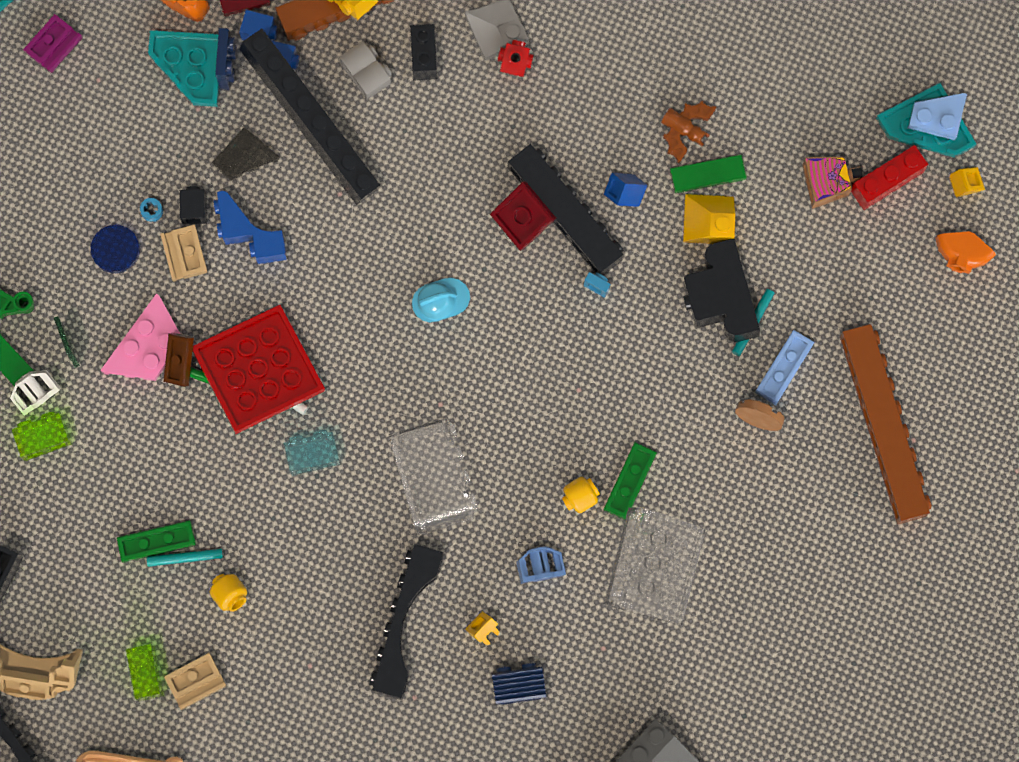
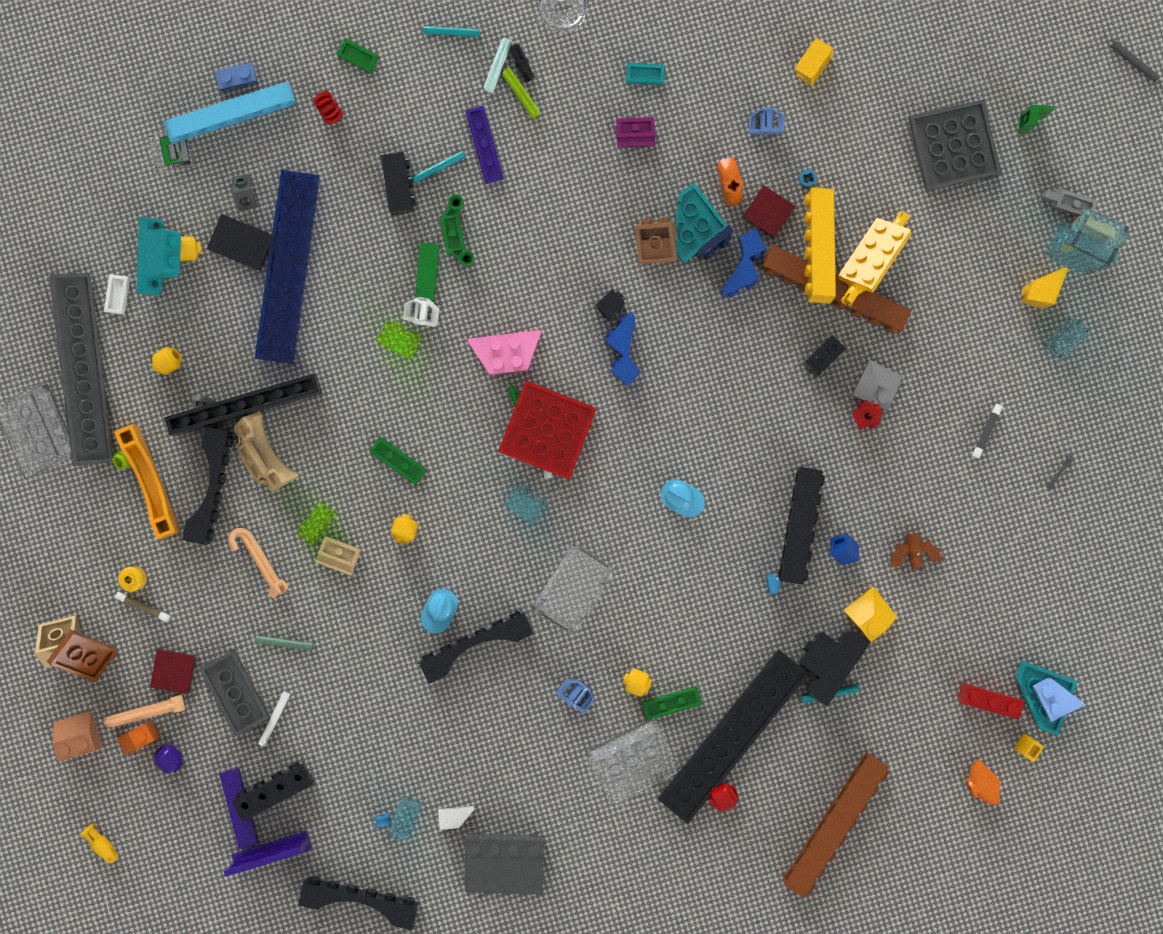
camera: 55 degrees right, 10 degrees up
clear green piece [54,316,80,368] -> none
clear blue tile [90,225,140,274] -> none
dark azure bush [140,198,163,222] -> none
teal bar [146,548,223,567] -> none
tan plate [160,225,208,282] -> none
reddish brown plate [163,333,194,387] -> none
clear smoke wing [212,127,280,180] -> none
black brick [239,28,381,205] -> none
light grey brick [339,41,392,100] -> none
yellow tile [465,611,500,645] -> none
dark red tile [490,181,556,251] -> none
dark blue brick [492,663,546,706] -> none
green tile [670,155,747,194] -> none
medium nougat tile [735,399,785,431] -> none
light blue tile [755,330,815,405] -> none
torso [802,157,863,209] -> none
none -> medium azure piece [421,589,458,634]
none -> medium nougat plate [635,217,678,264]
none -> black plate [658,649,809,824]
none -> red head [709,783,739,812]

